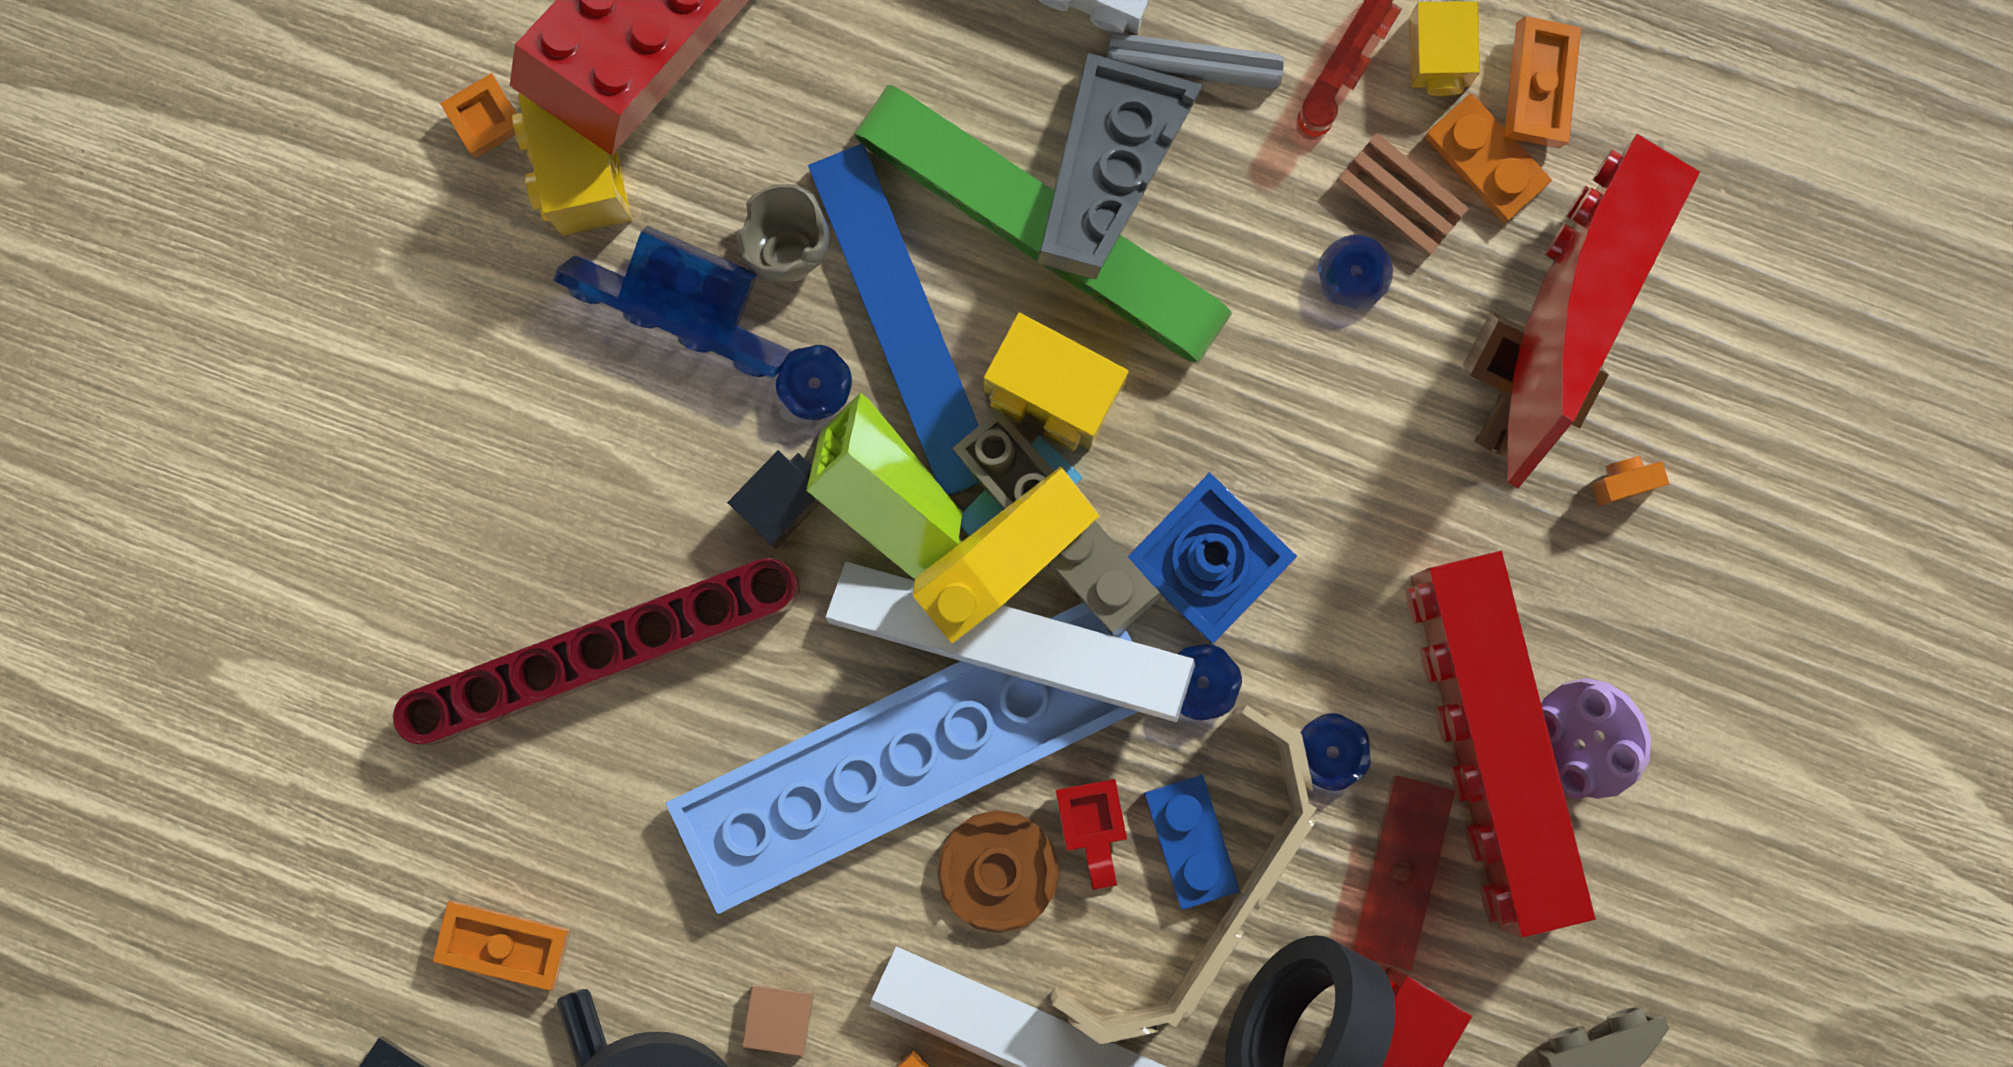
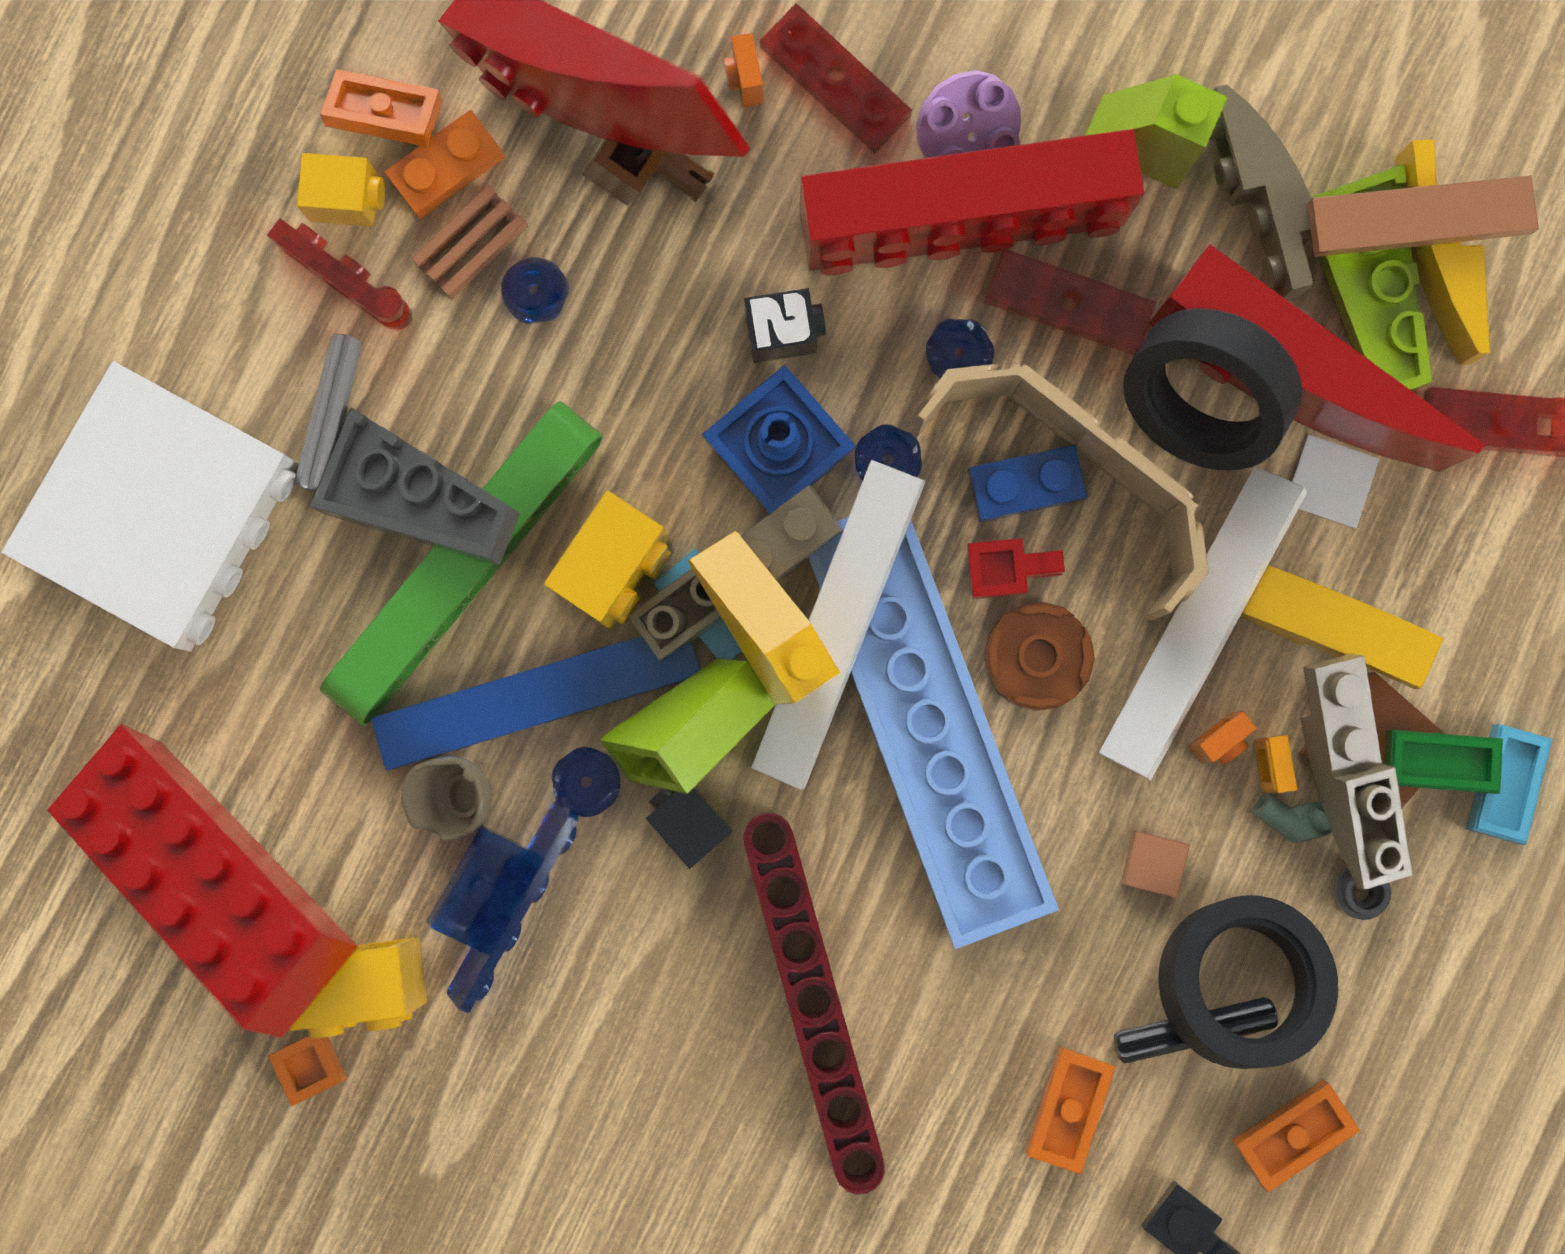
camera: 85 degrees left, 0 degrees up
none -> brick [744,288,826,363]
none -> clear red tile [760,3,912,154]
none -> lime slope [1085,74,1228,189]

